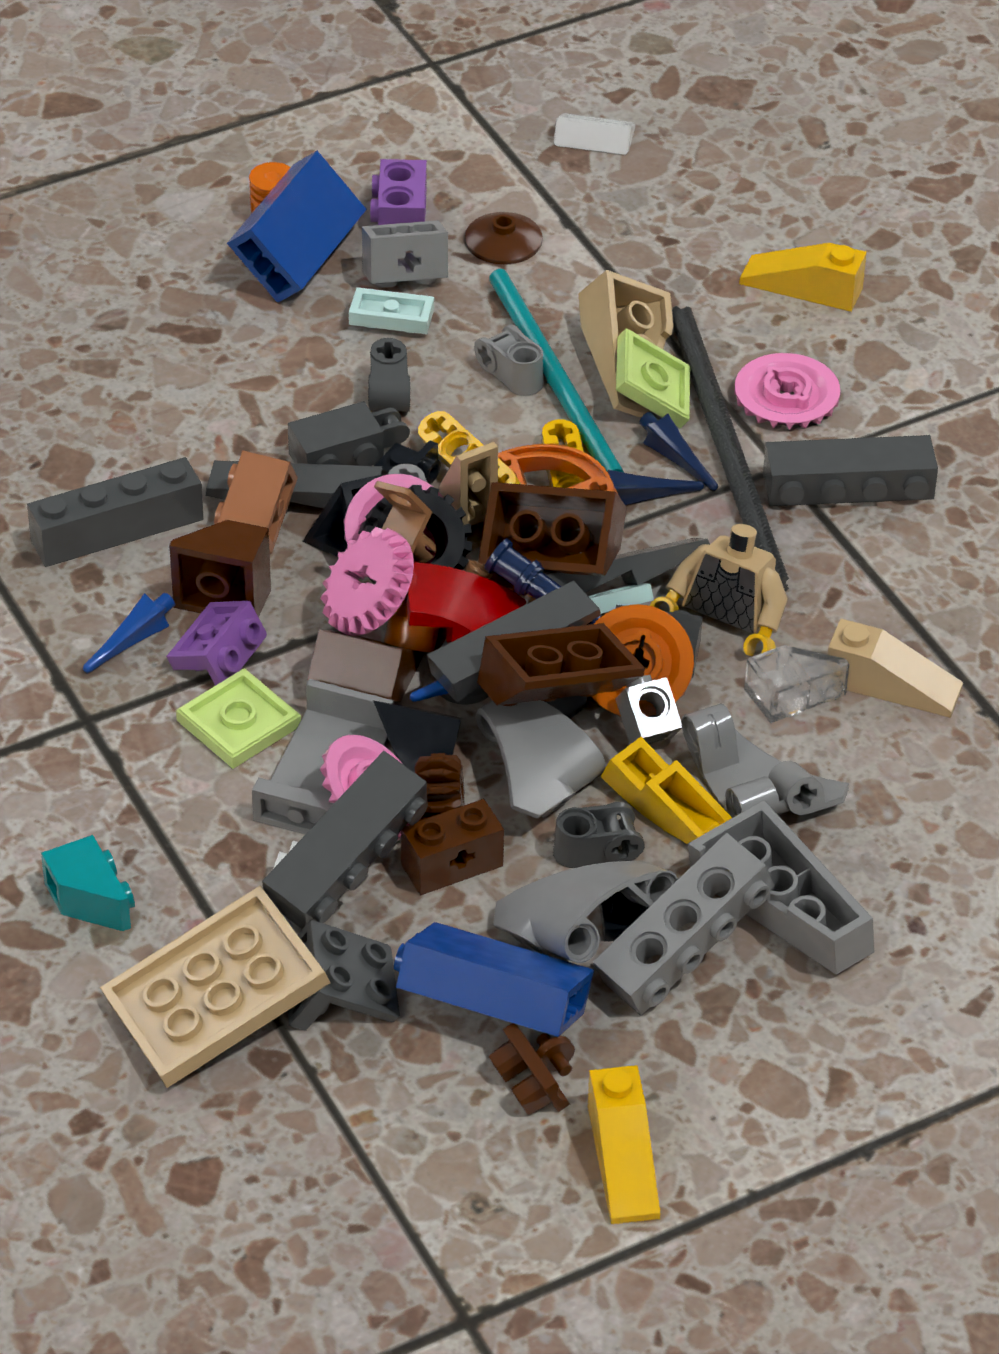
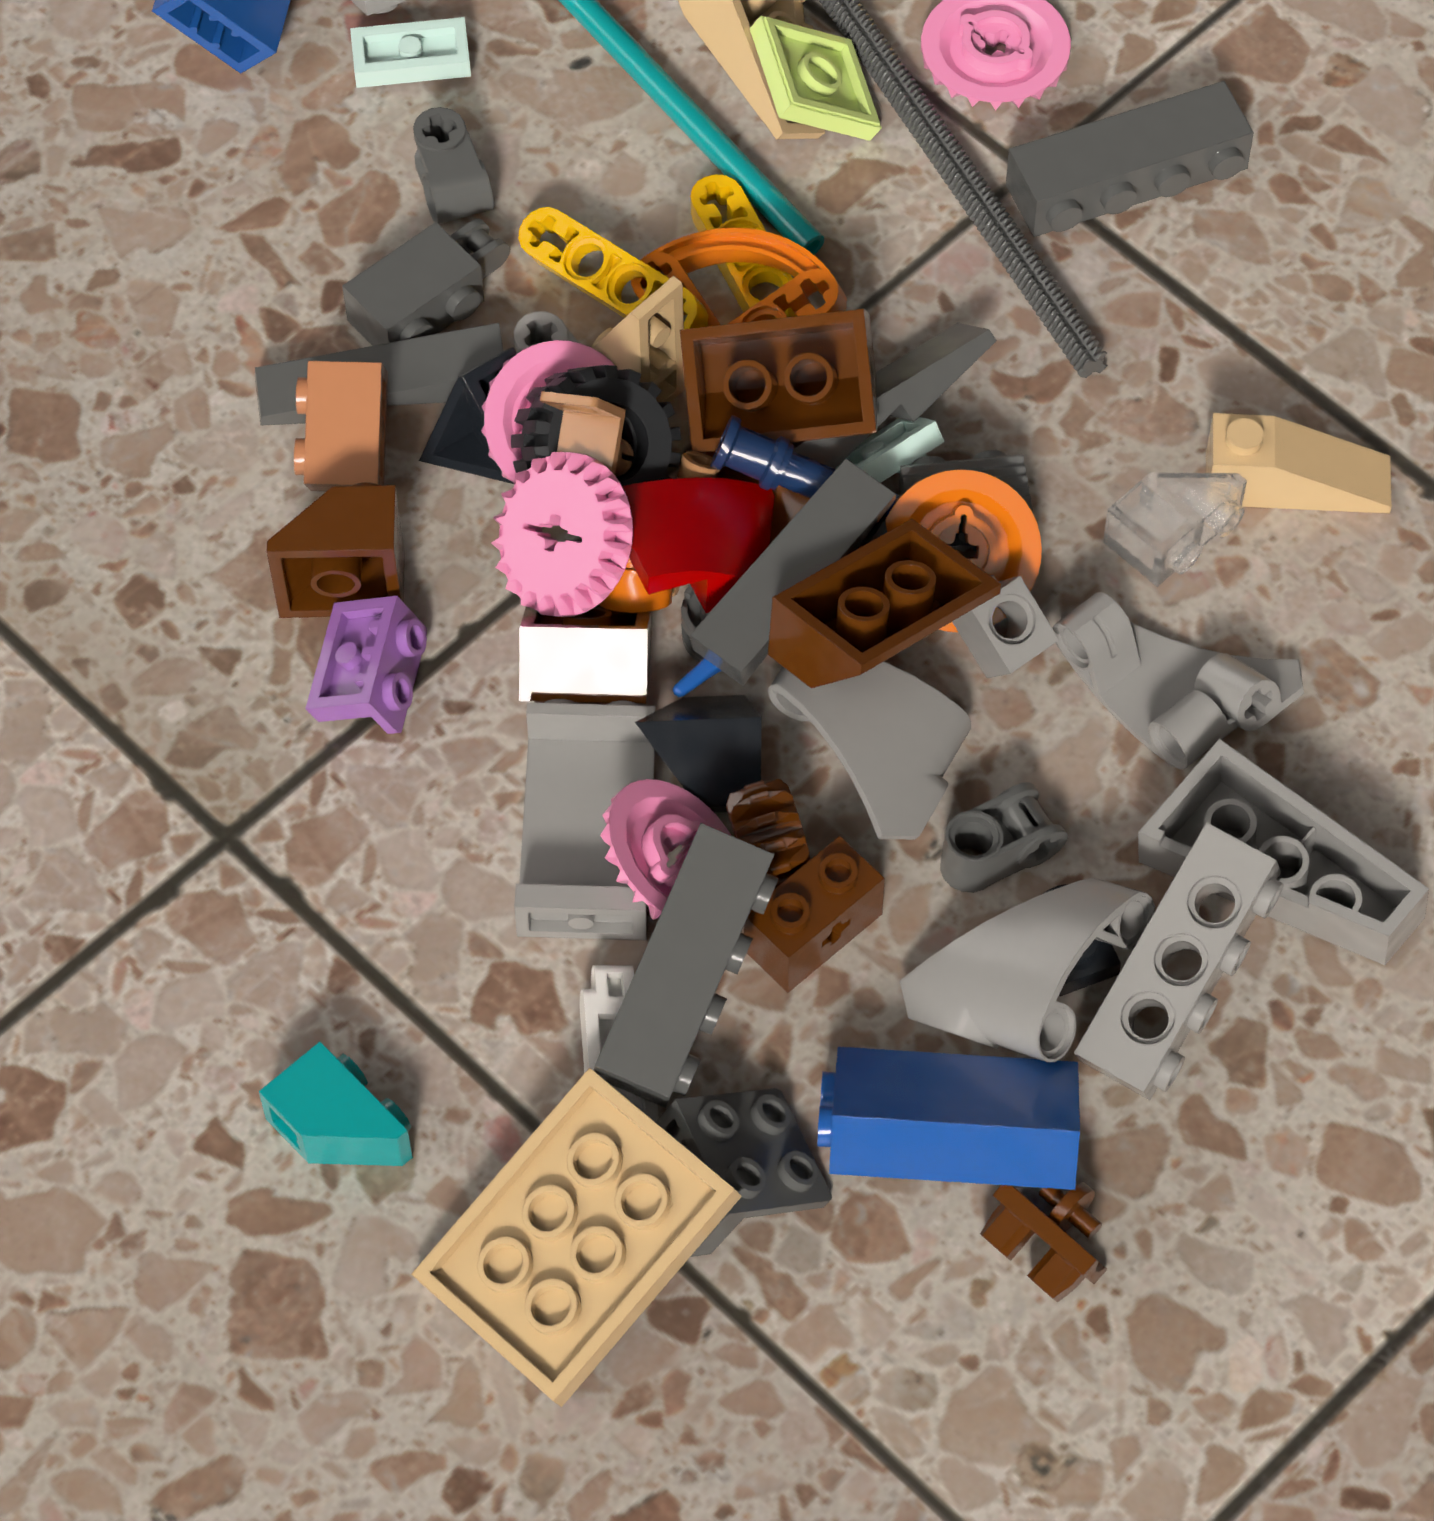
camera: 15 degrees left, 15 degrees up
dark grey brick [27,457,204,567] -> none
blue piece [83,593,175,673] -> none
yellowish green tile [176,668,301,769] -> none
black bracket [374,440,441,484] -> none
light grey piece [474,324,543,396] -> none
yellow slope [587,1065,660,1224] -> none
yellow slope [601,737,732,844] -> none
dark blue piece [607,470,704,506] -> none
dark blue piece [639,412,718,491] -> none
torso [649,524,787,660] -> none

